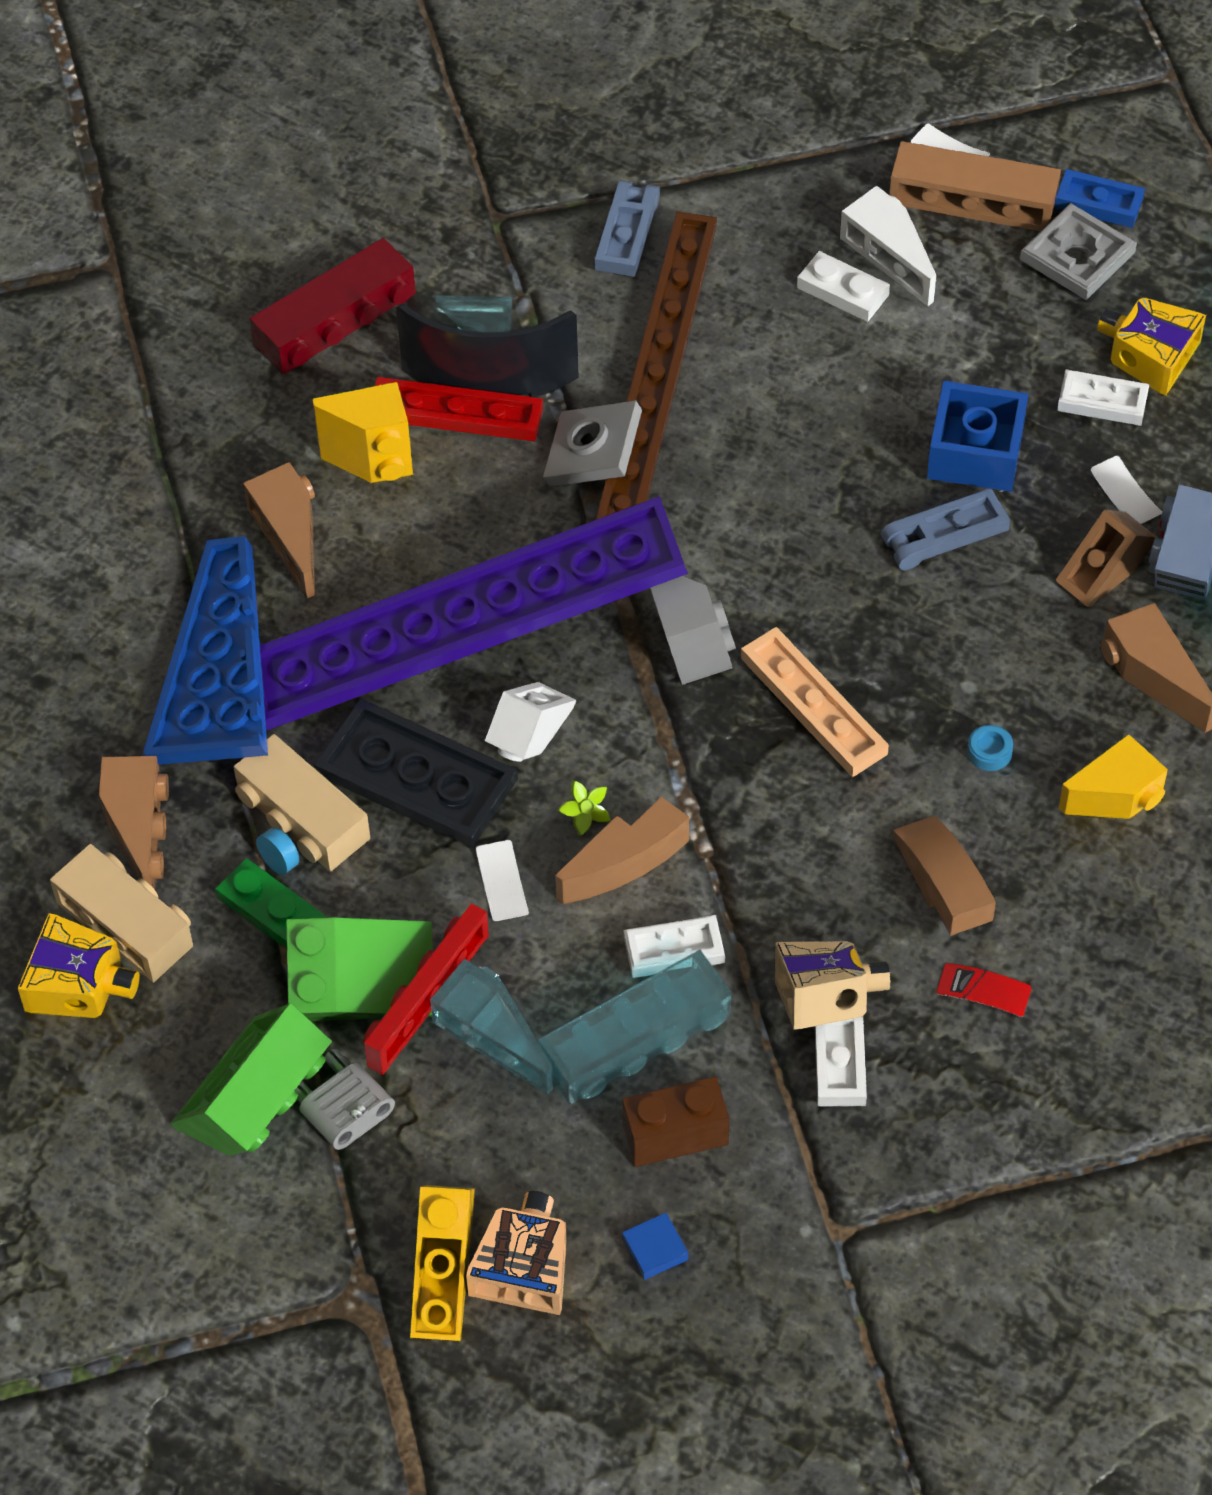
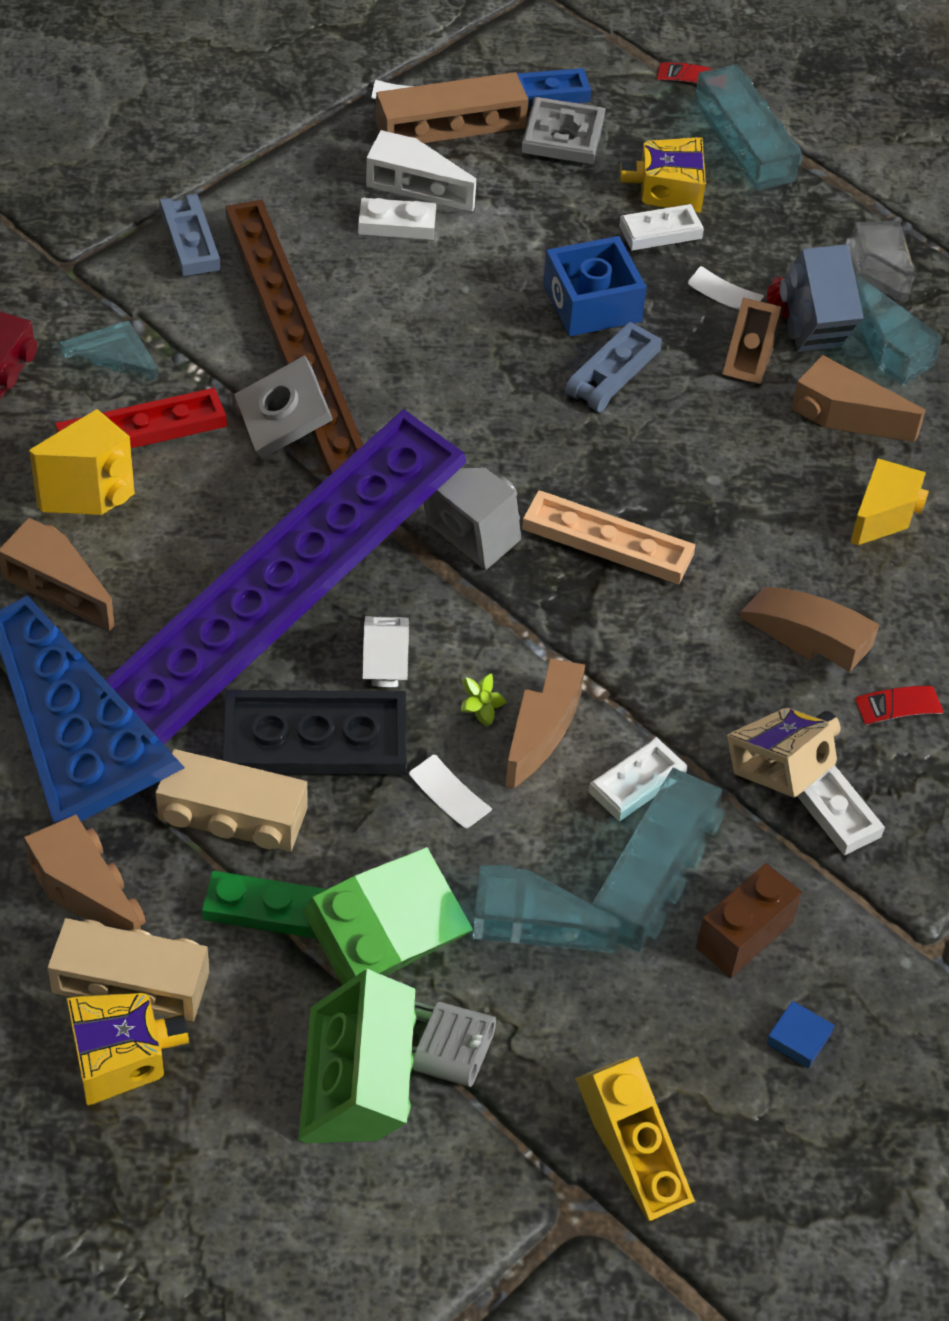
camera: 35 degrees left, 5 degrees down
dark azure tile [256,827,299,875] -> none
red plate [363,903,489,1075] -> none
black panel [396,303,579,397] -> none
torso [466,1191,566,1315] -> none
dark azure tile [967,725,1013,771] -> none

